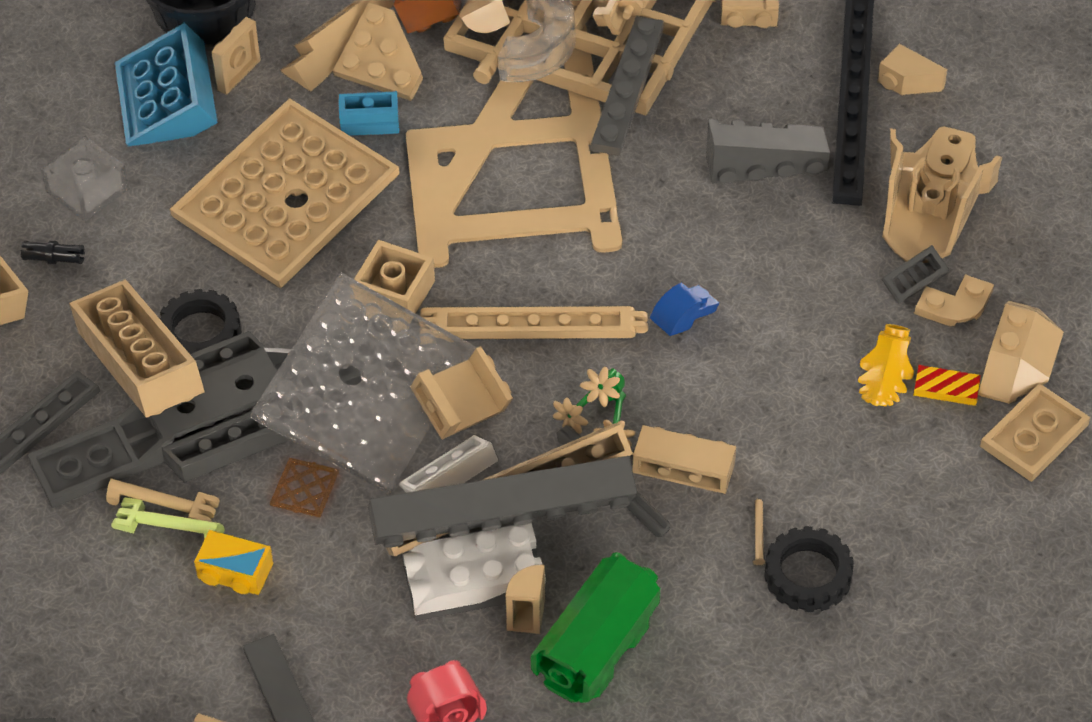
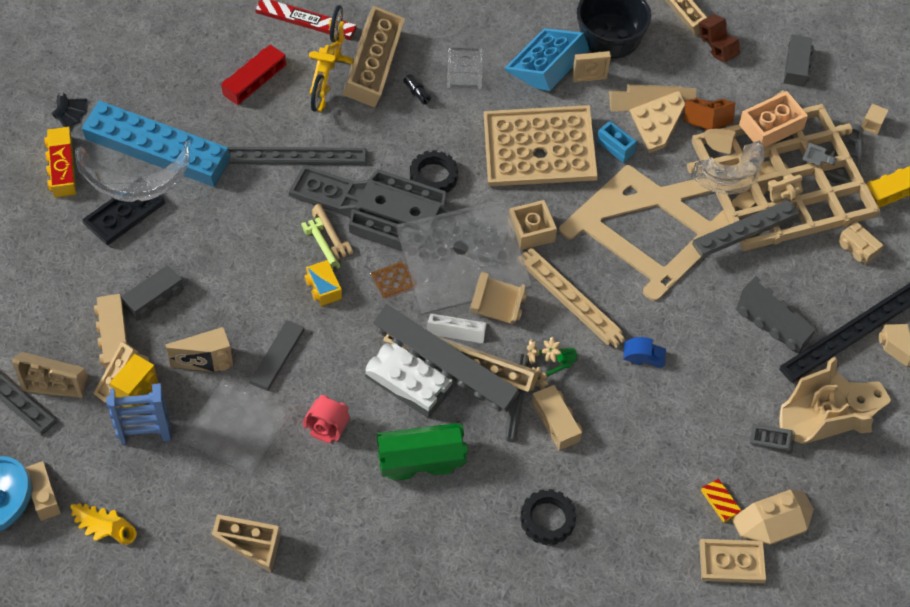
camera: 45 degrees right, 5 degrees up
tan brick [69,279,205,418] -> none
tan brick [506,565,545,634] -> none
tan piece [753,499,765,565] -> none
yellow plant [858,324,914,407] -> none
tan plate [914,275,994,326] -> none

